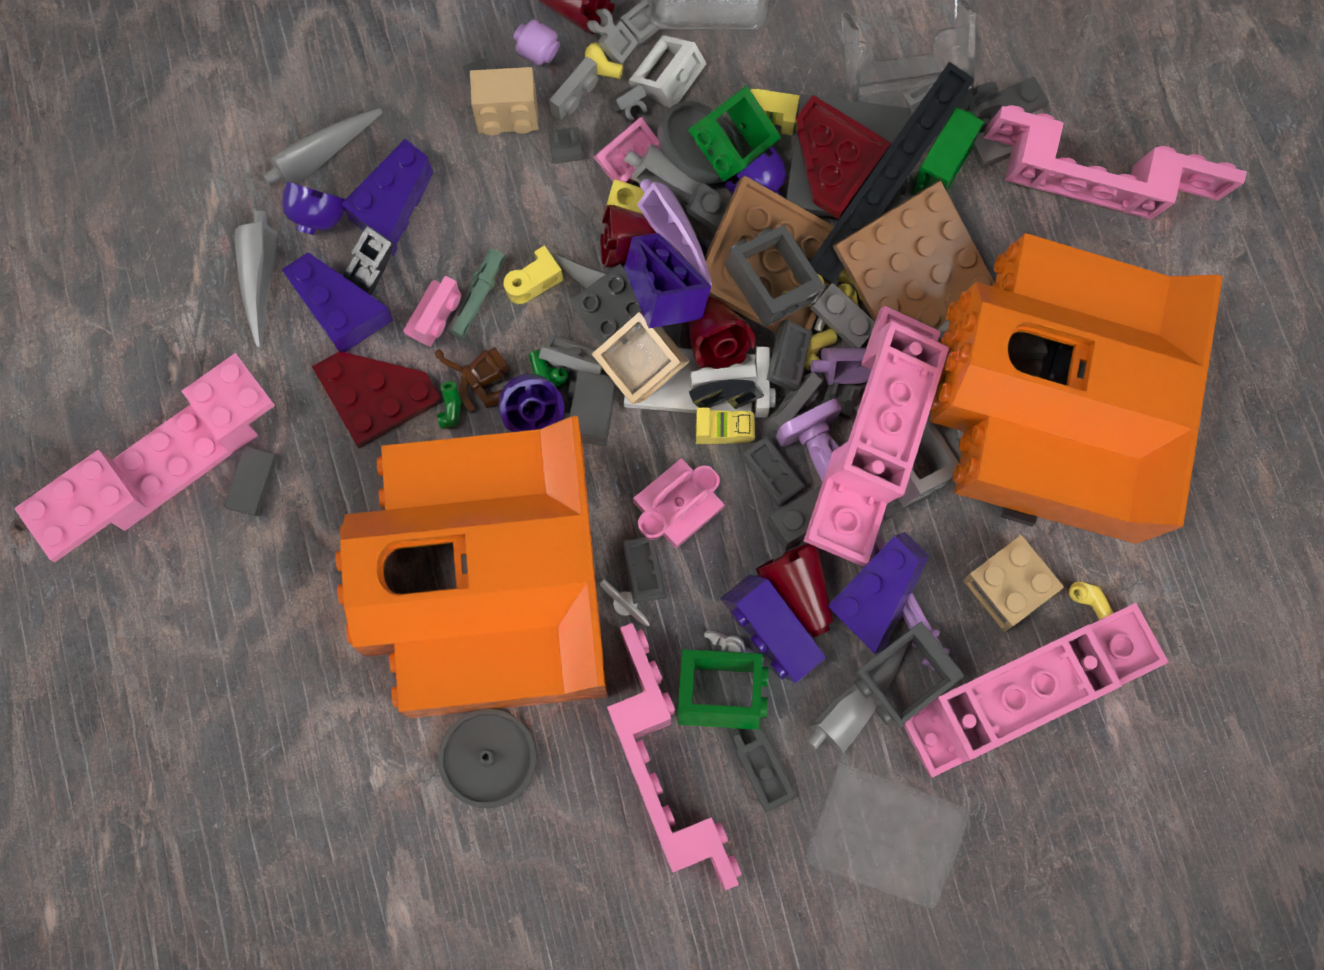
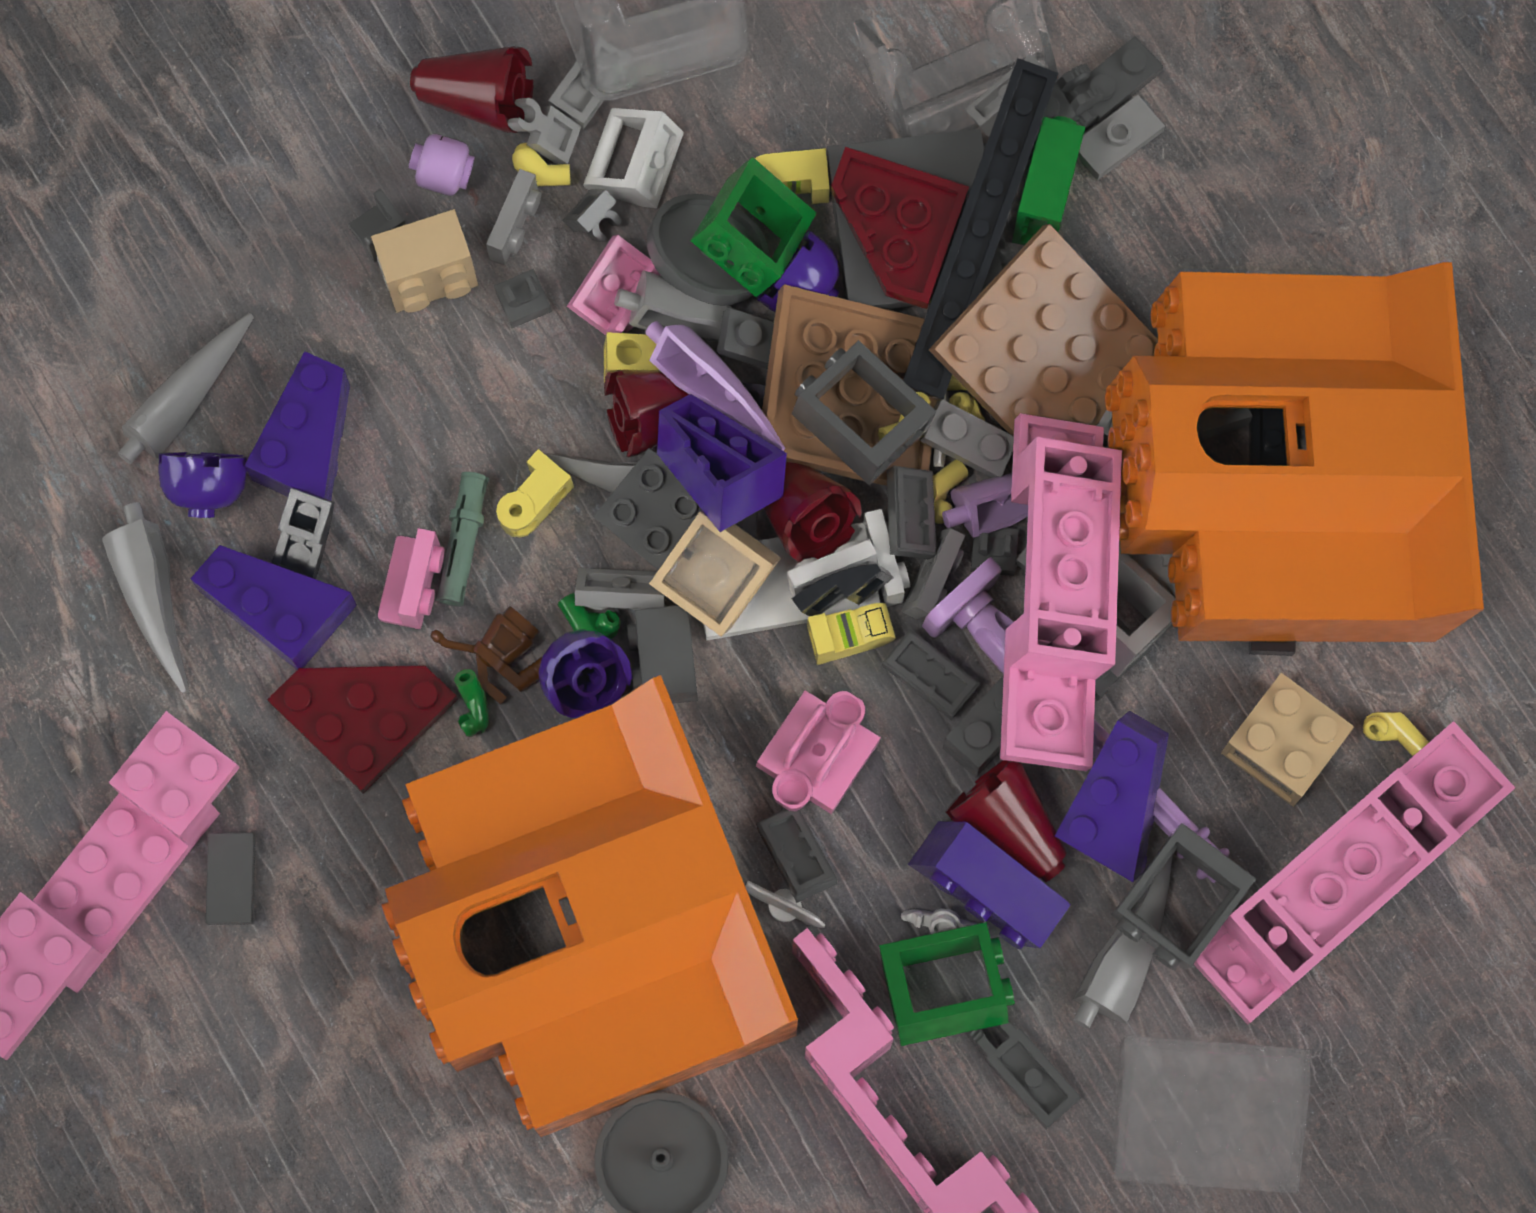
camera: 15 degrees left, 0 degrees up
bright pink bracket [983,105,1247,220] -> none

